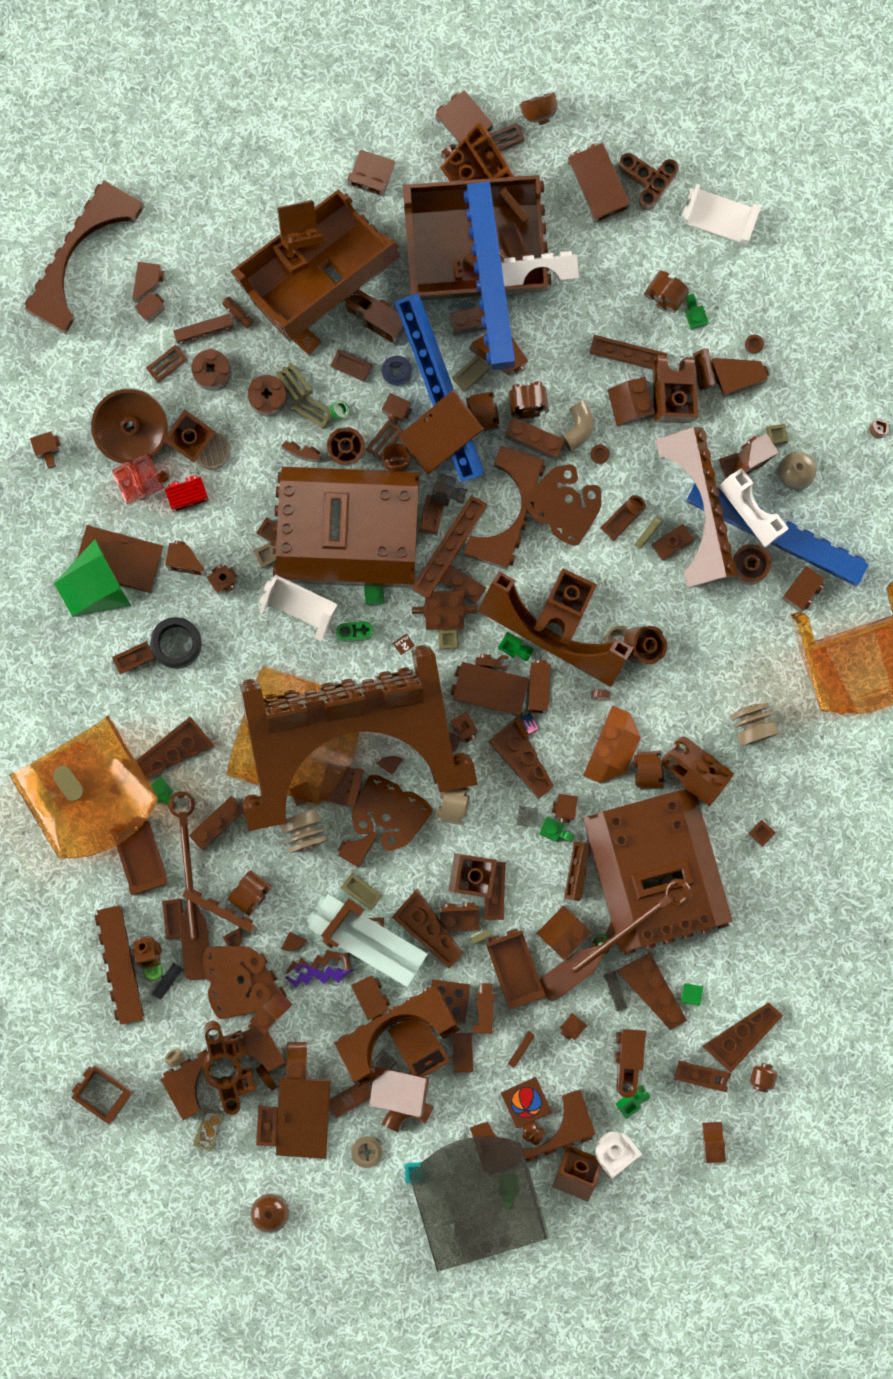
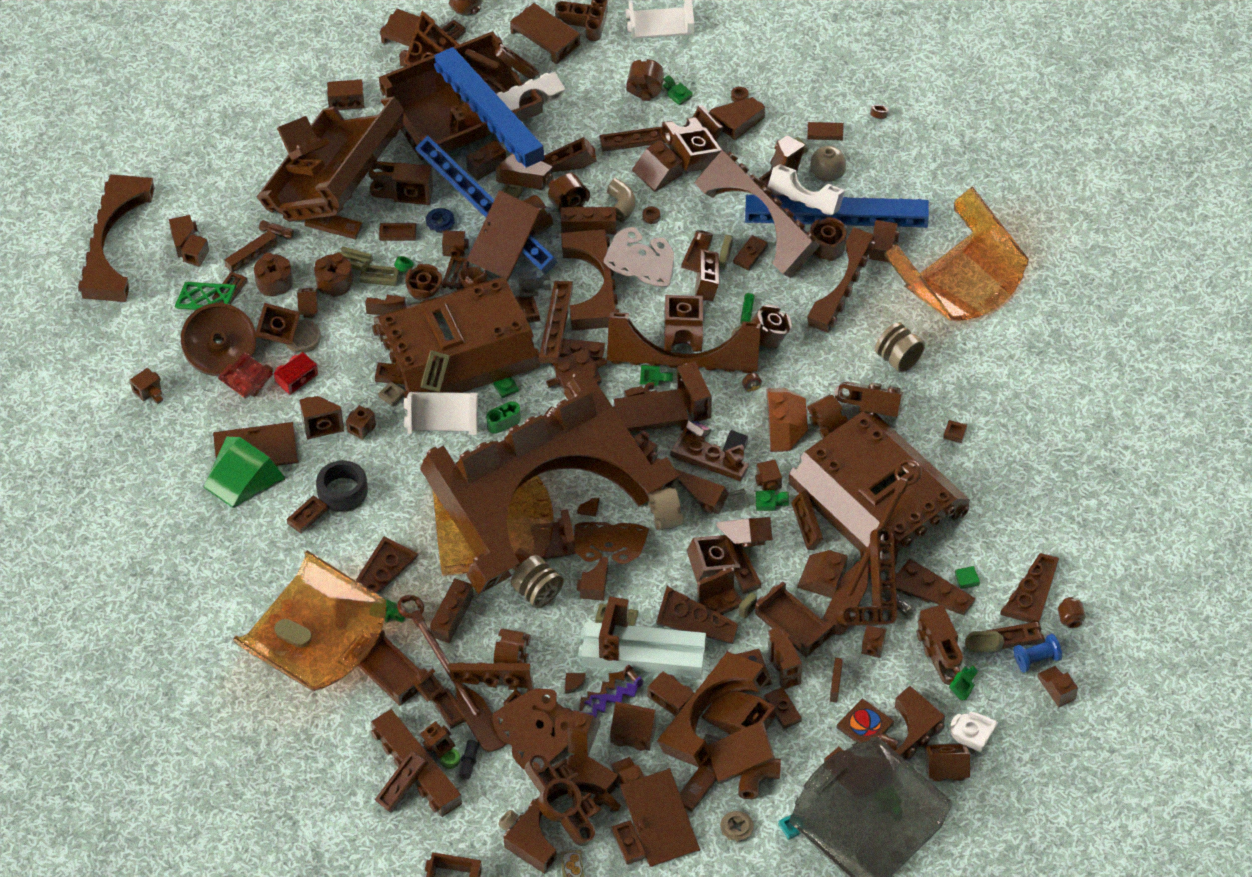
camera: 25 degrees left, 30 degrees down
none -> green window [175,282,237,310]
none -> reddish brown slope [297,287,318,318]
none -> reddish brown tile [375,750,428,813]
none -> reddish brown bracket [412,668,444,702]
none -> olive tile [420,350,450,392]
none -> reddish brown beam [494,44,539,80]
none -> reddish brown slope [542,137,597,172]
none -> reddish brown slope [610,702,656,751]
none -> reddish brown slope [675,469,729,514]
none -> reddish brown slope [695,249,719,302]
none -> slope [716,517,773,547]
none -> black slope [722,430,748,452]
none -> reddish brown tile [725,444,744,467]
none -> green axle [740,293,755,325]
none -> reddish brown tile [807,122,844,141]
none -> reddish brown arch [807,227,876,333]
none -> reddish brown beam [836,527,897,626]
none -> olive tile [965,631,1004,652]
none -> blue piece [1013,634,1062,673]

